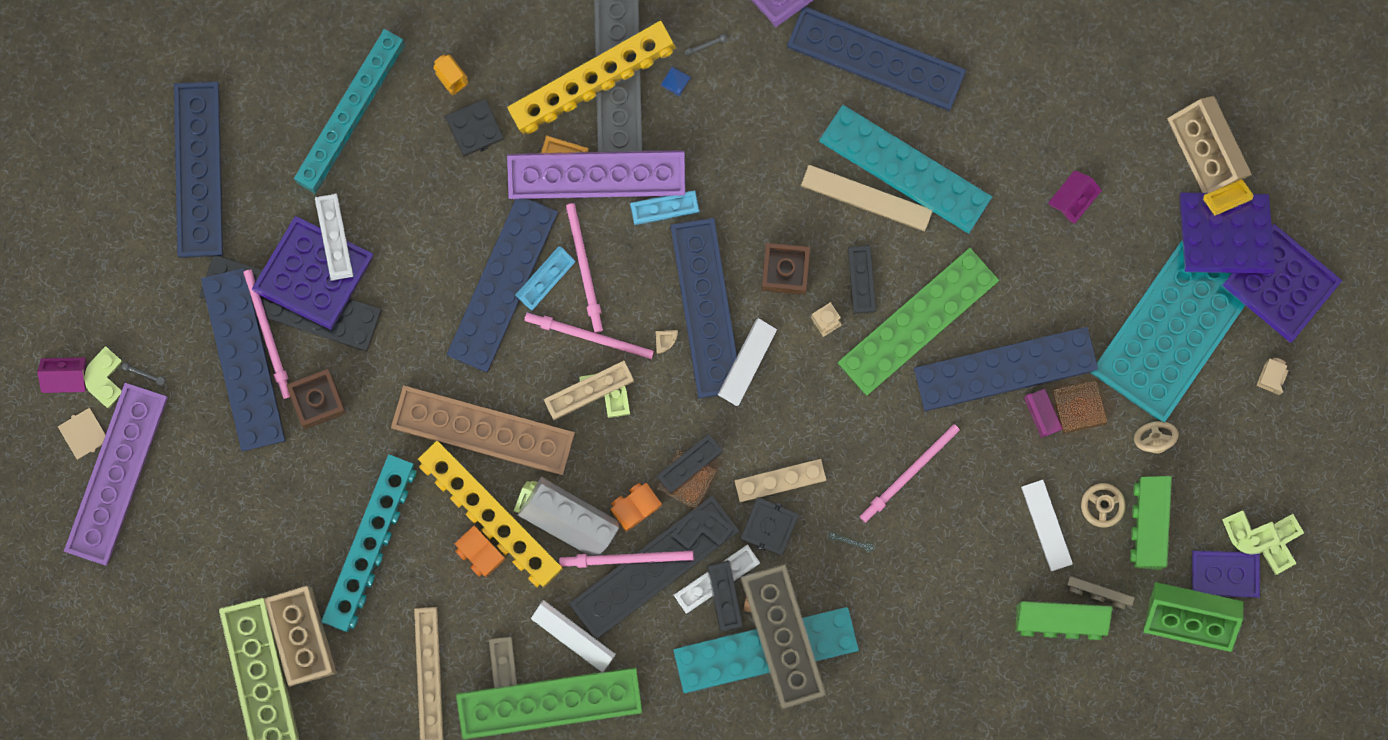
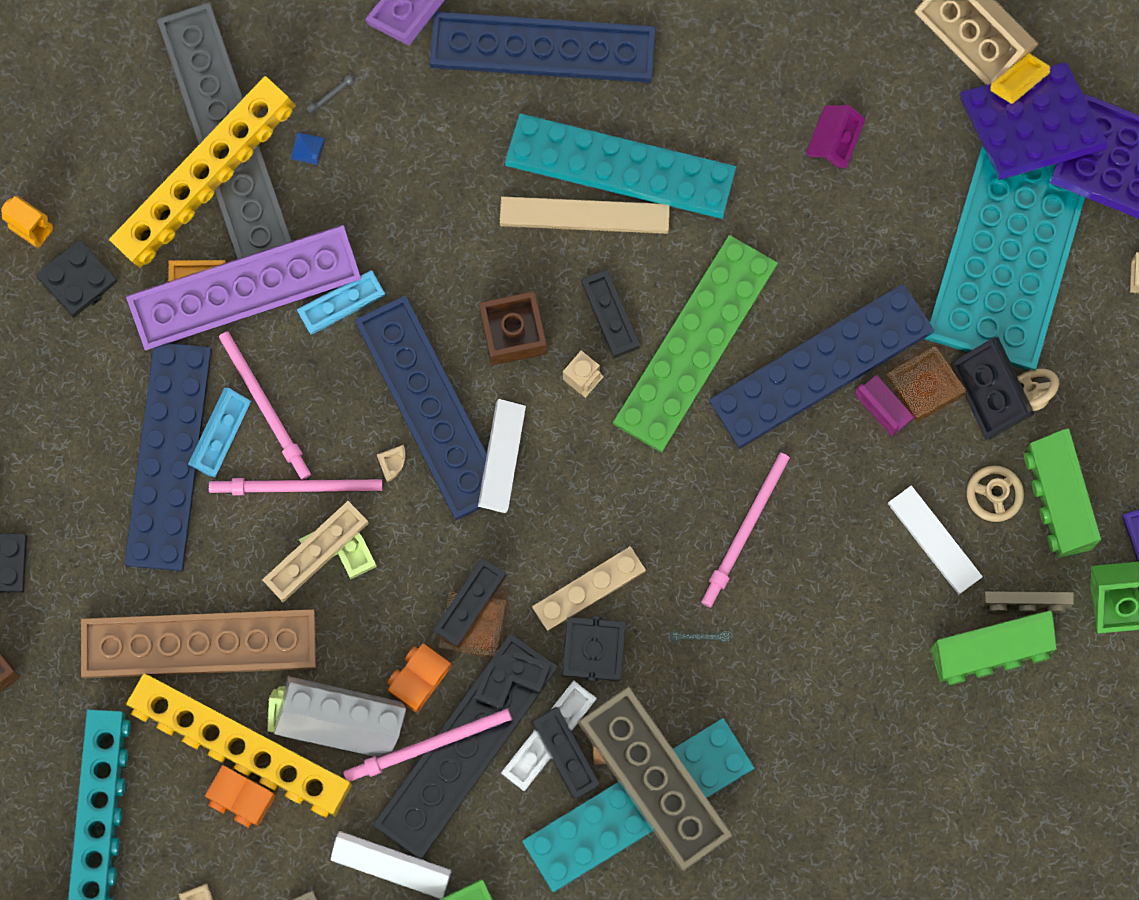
camera: 15 degrees left, 5 degrees down
none -> black tile [950,337,1035,440]

